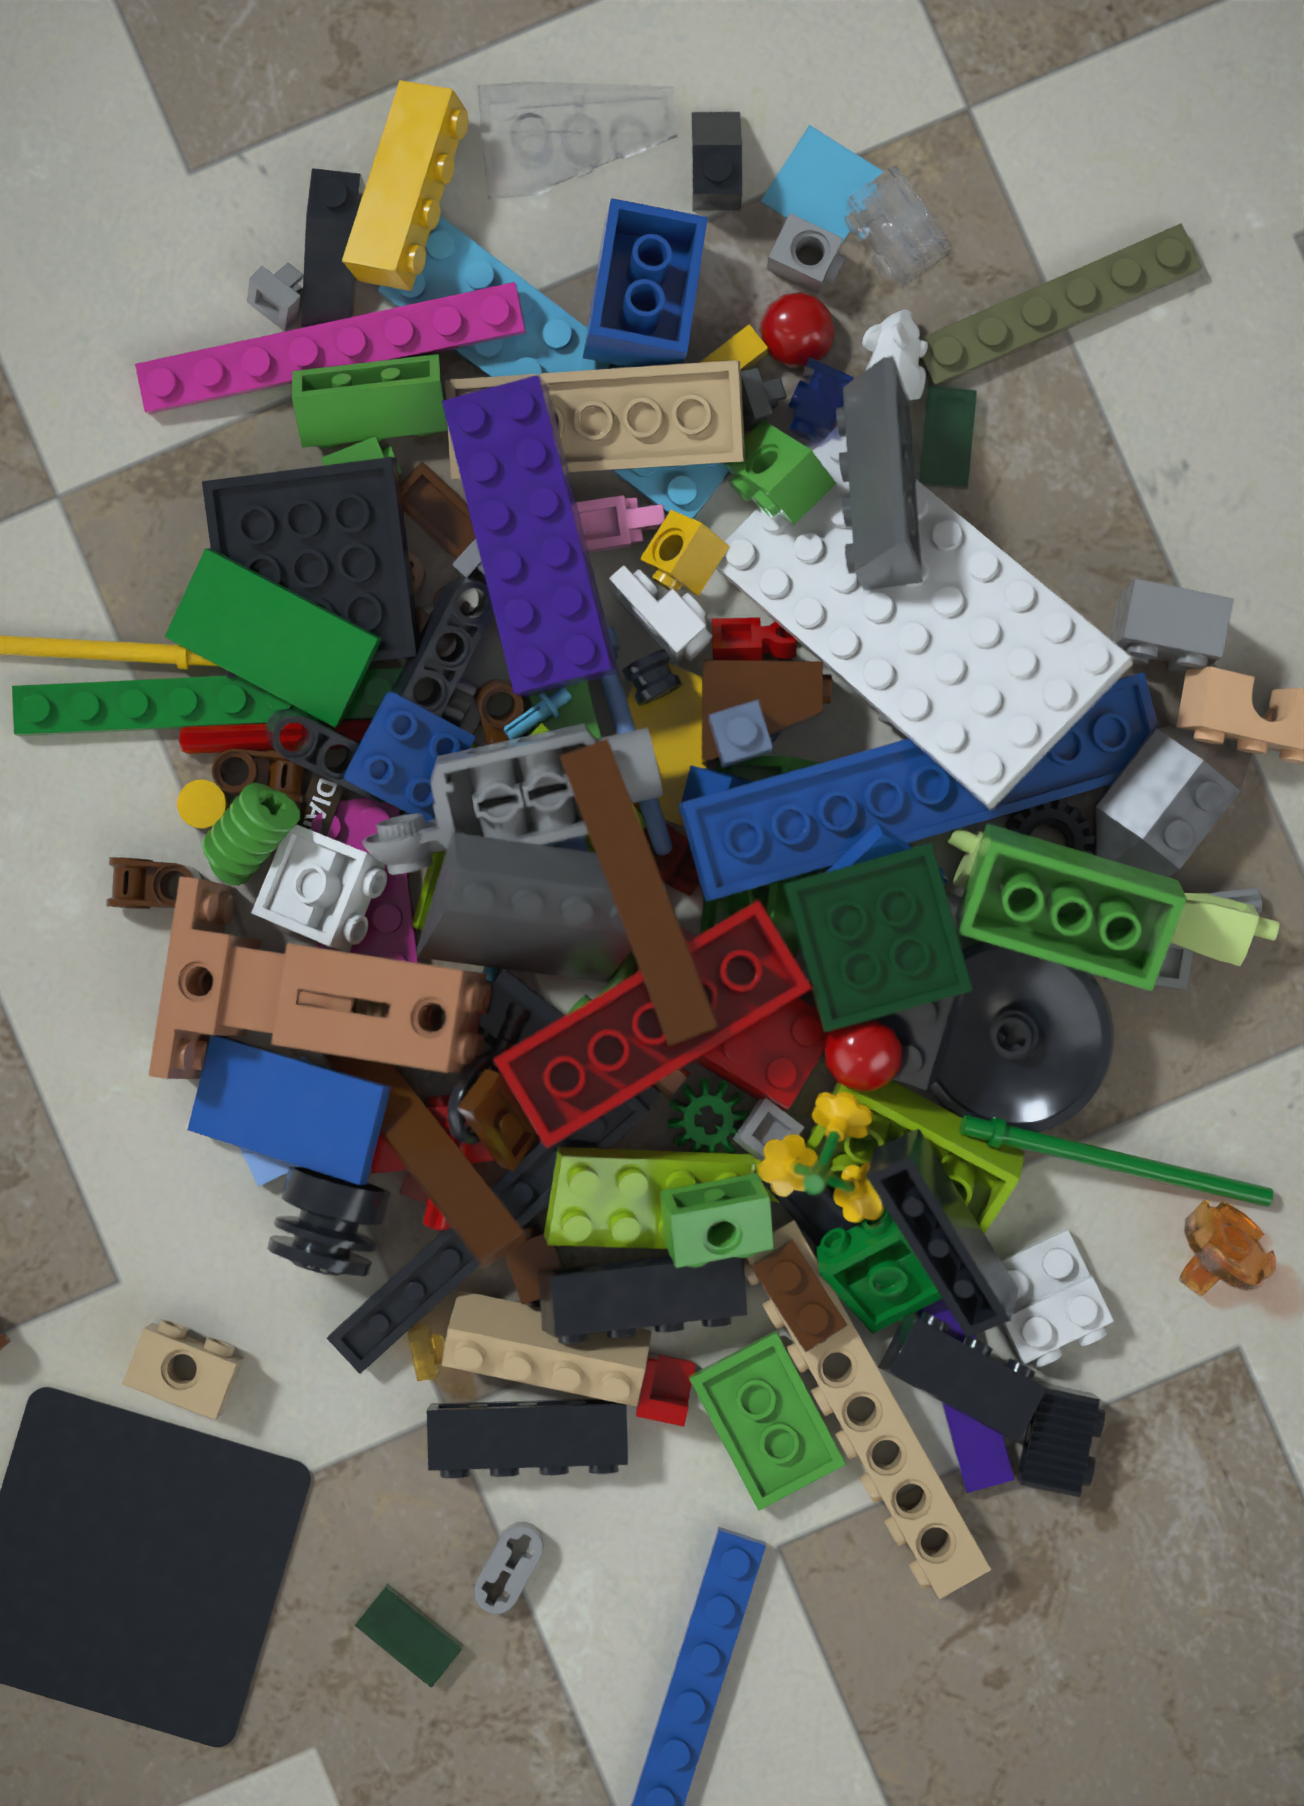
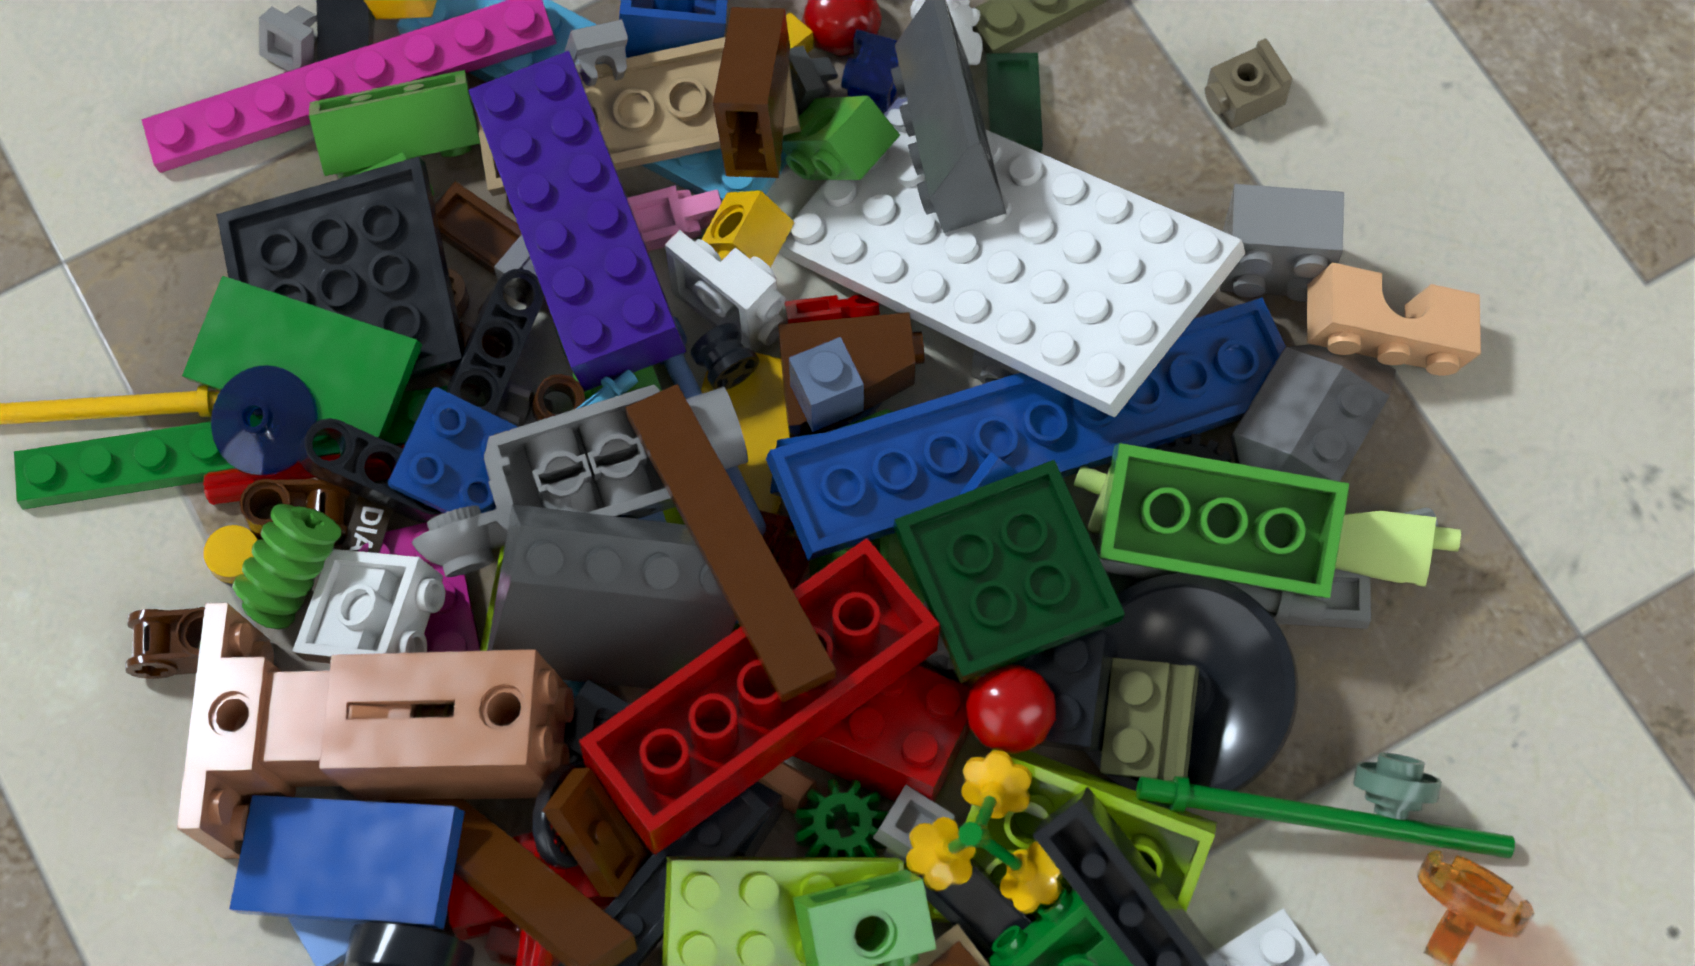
camera: 10 degrees left, 20 degrees down
none -> clear blue dish [211,365,318,476]
none -> light grey tile [565,20,628,86]
none -> reddish brown slope [713,7,790,178]
none -> olive plate [1100,658,1199,781]
none -> dark tan brick [1205,38,1293,129]
none -> sand green plate [1353,752,1442,819]

